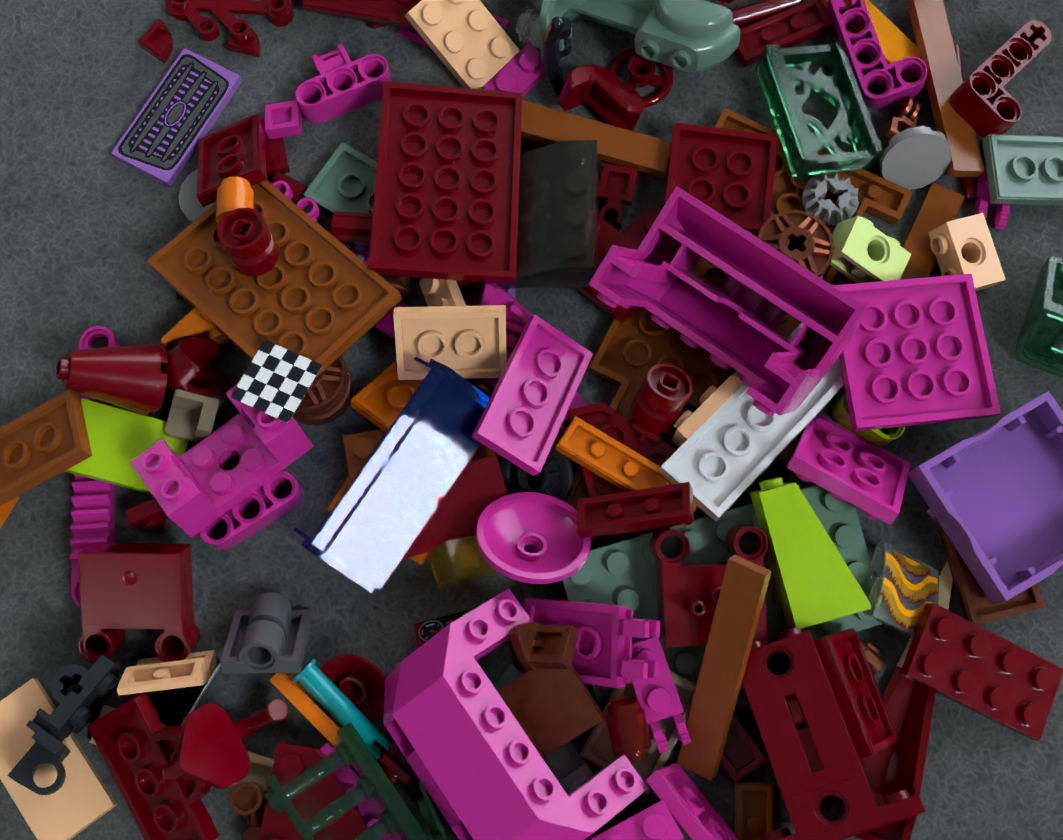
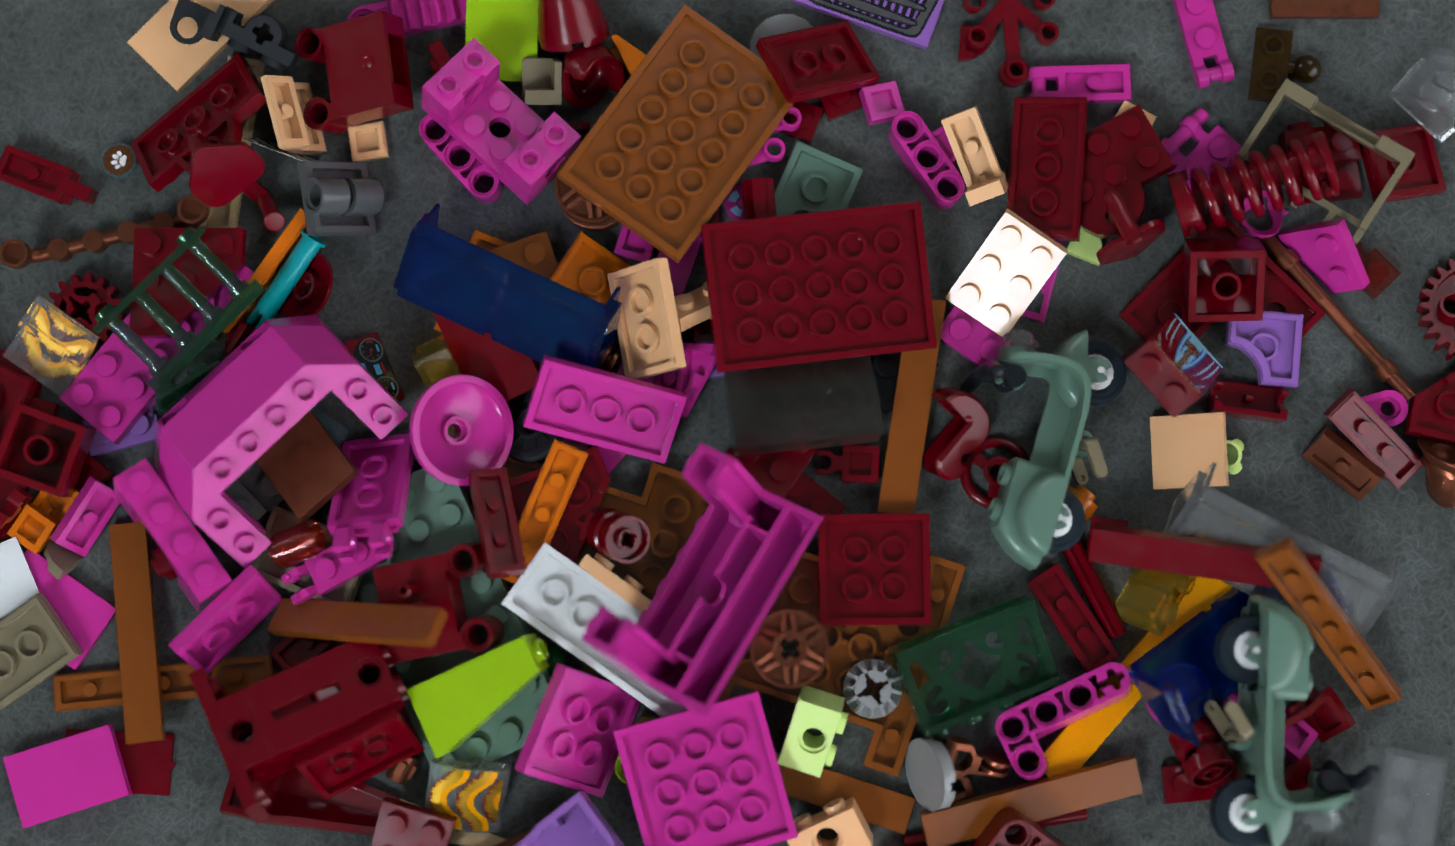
camera: 85 degrees right, 10 degrees up
orange brick [216,177,254,225] -> none
dark red wheel [217,208,279,276] -> none
sticker [231,340,321,423] -> none
copper tile [509,623,579,671] -> none
none -> light nougat tile [348,121,389,162]
none -> dark pink plate [614,225,655,263]
none -> light nougat bracket [941,106,1009,206]

